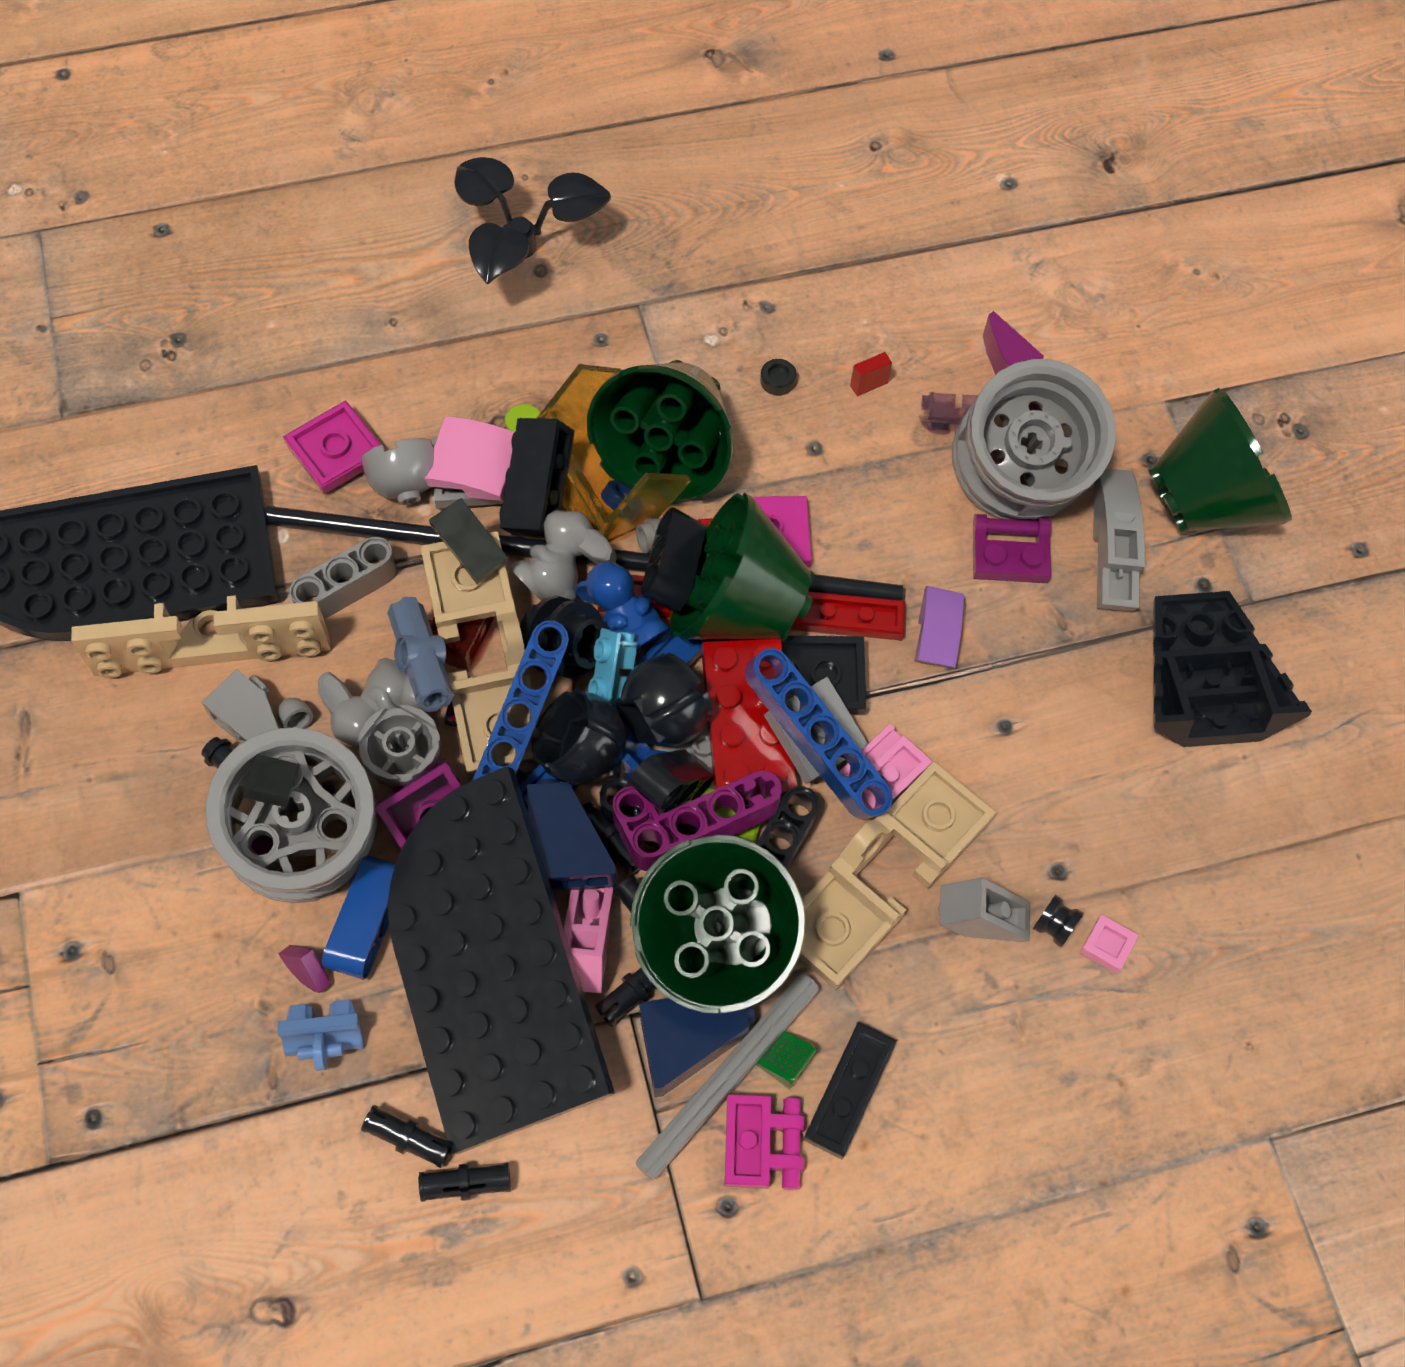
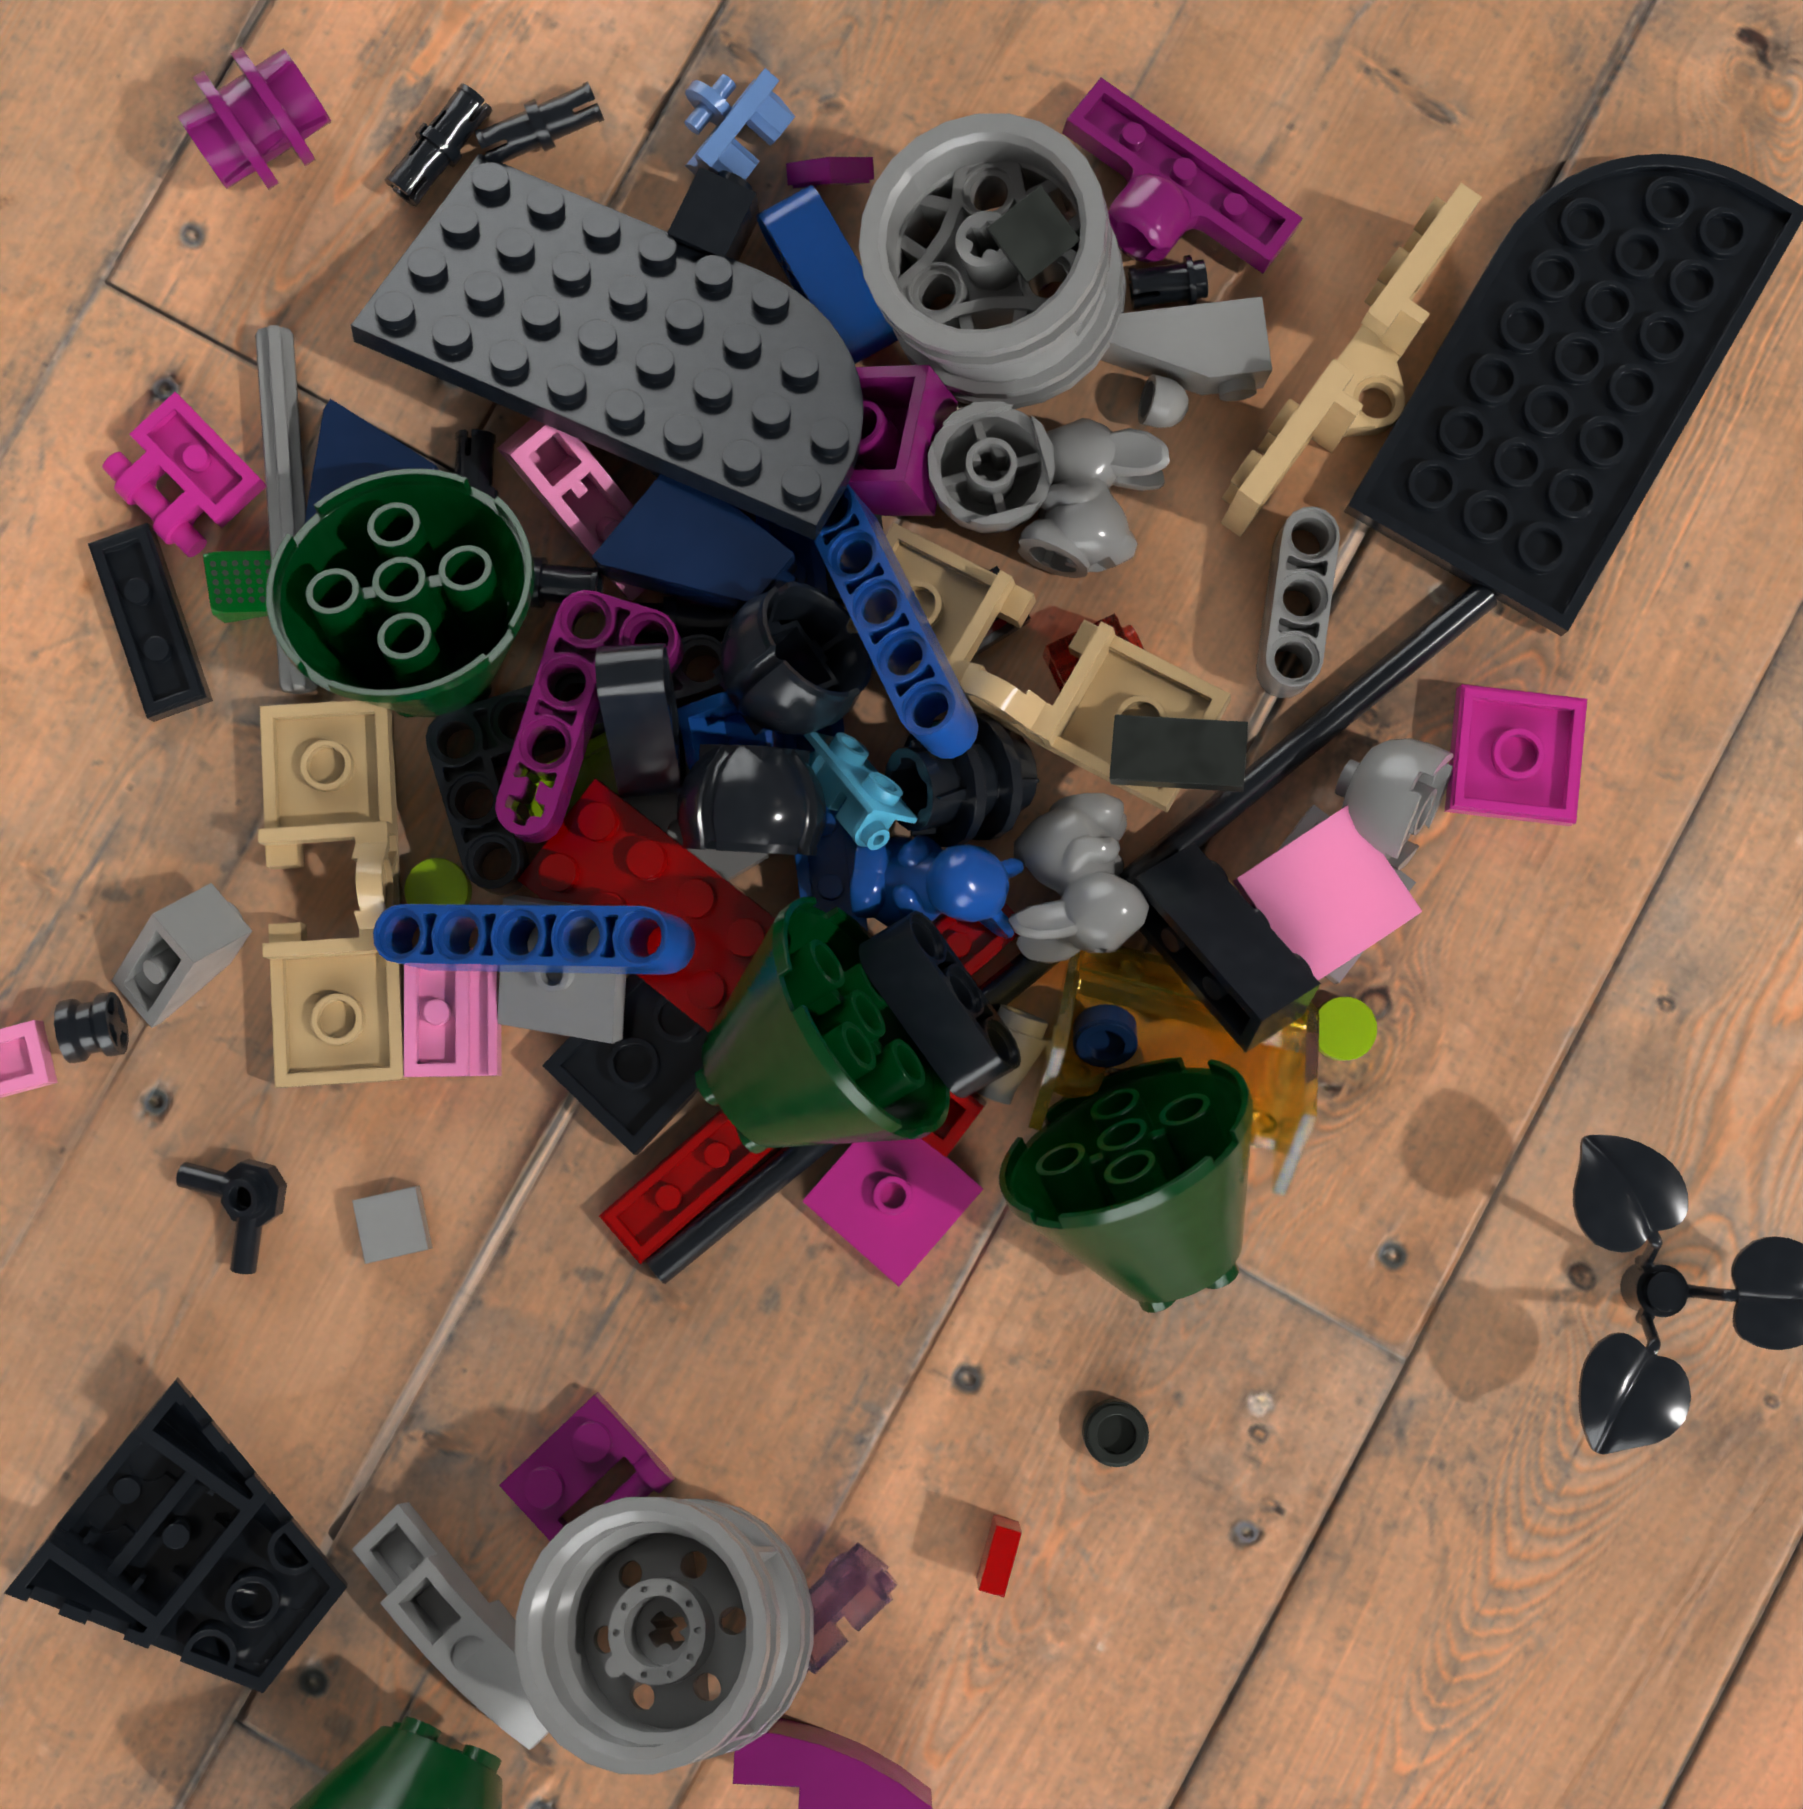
camera: 135 degrees right, 20 degrees up
sand blue piece [387,597,454,712] -> none
medium lavender slope [914,586,964,668] -> none
none -> black piece [176,1159,287,1274]
none -> magenta piece [177,47,331,190]
none -> light grey tile [352,1186,433,1264]
none -> lime tile [404,858,472,905]
none -> black brick [667,167,760,261]
none -> magenta plate [1062,78,1303,274]

